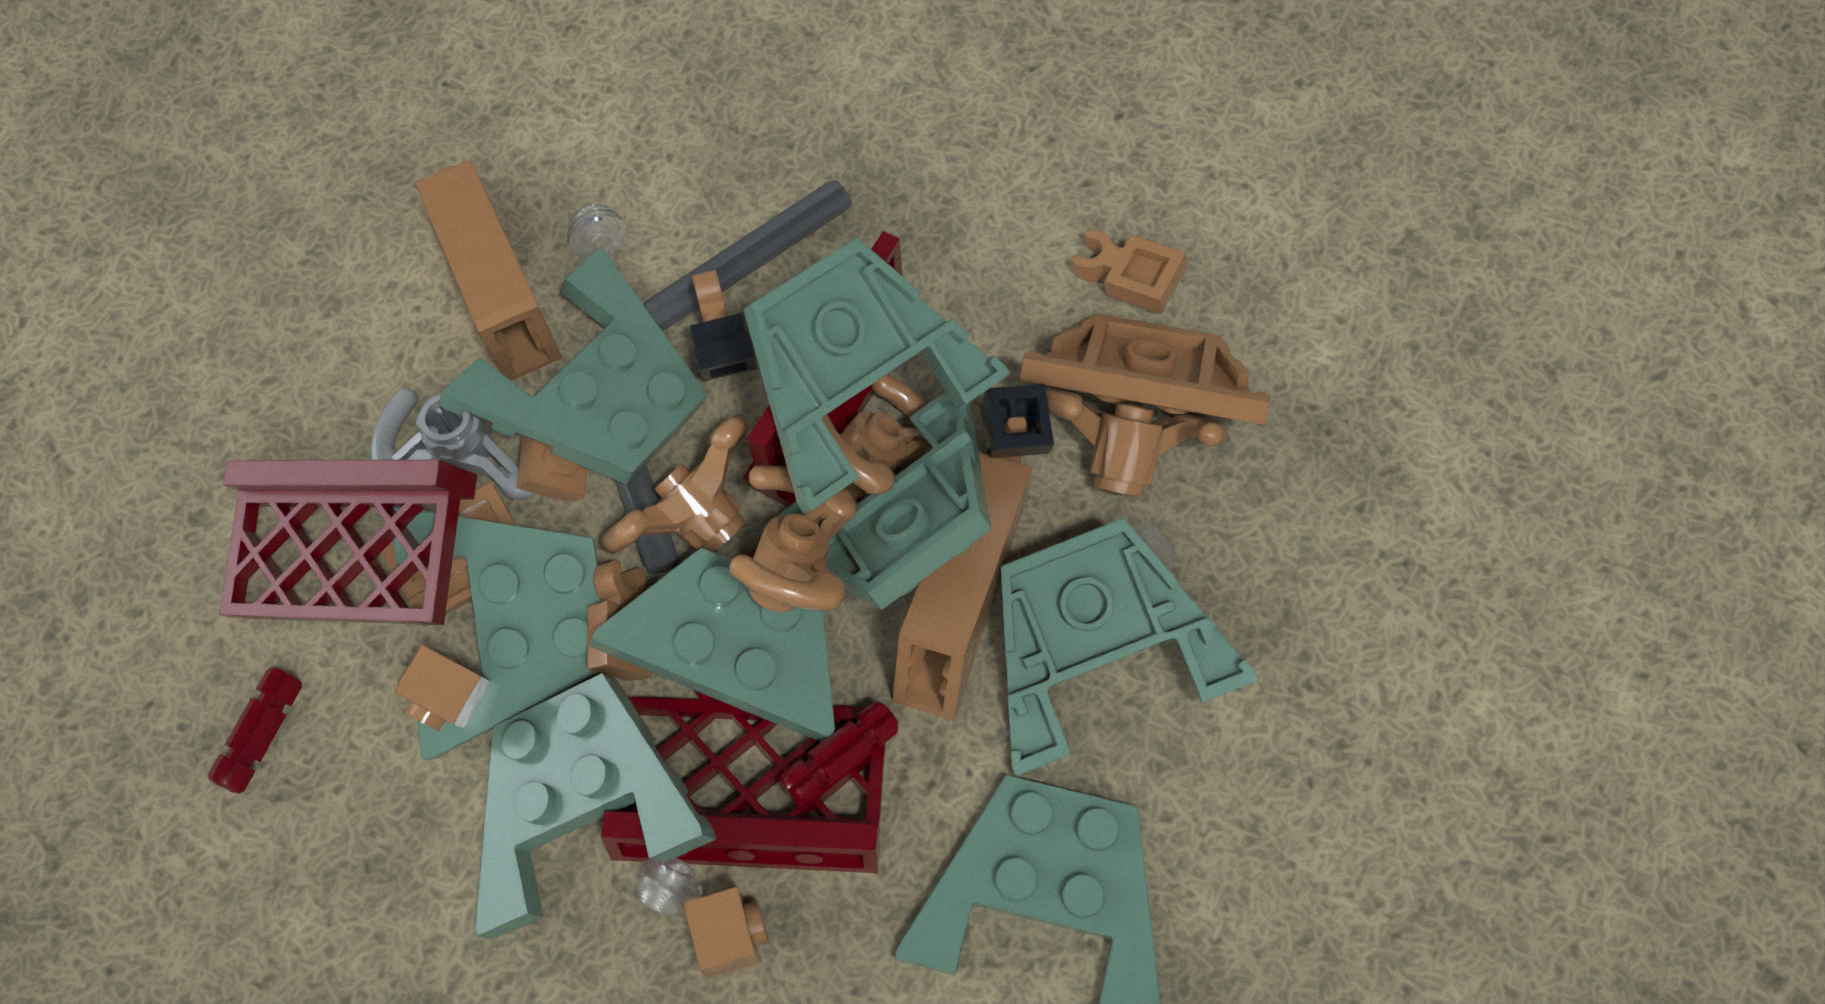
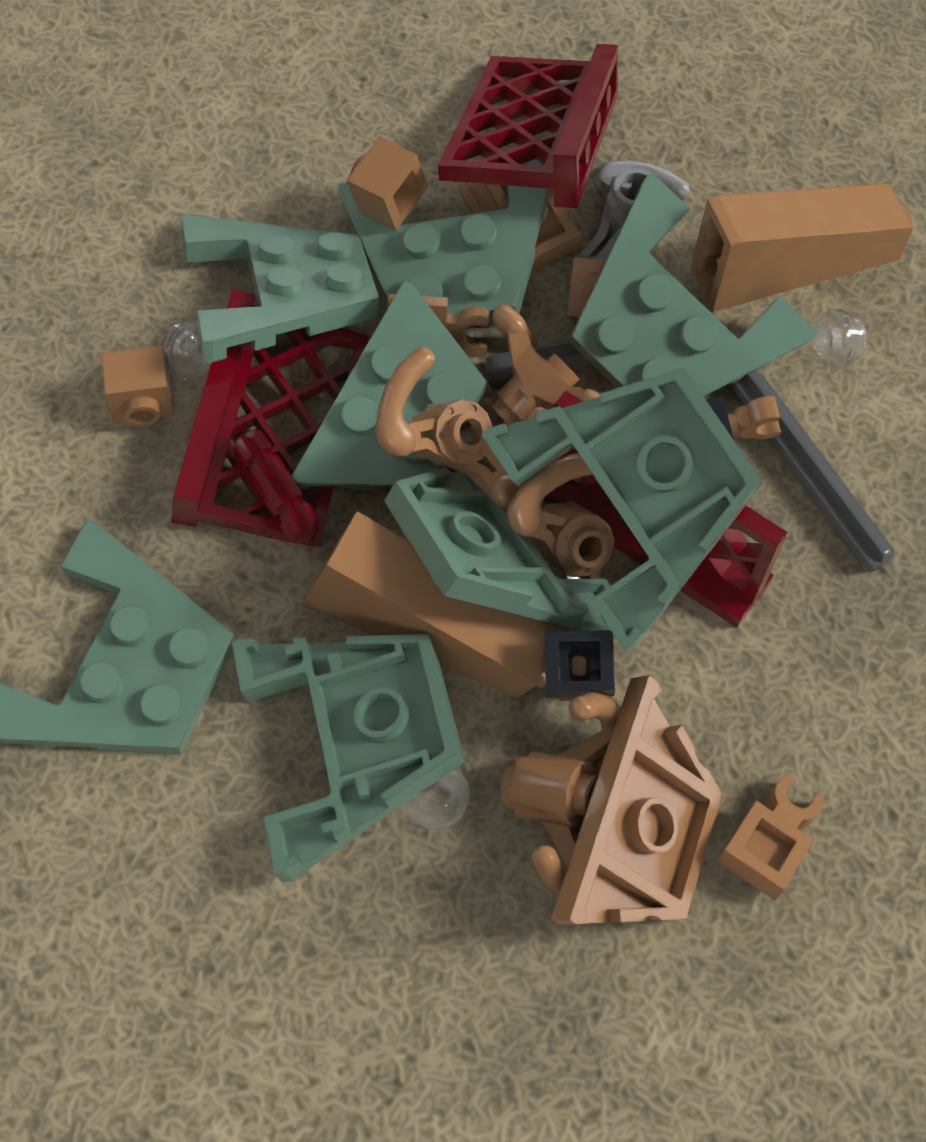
camera: 90 degrees right, 5 degrees down
dark red axle [208,667,302,794] -> none

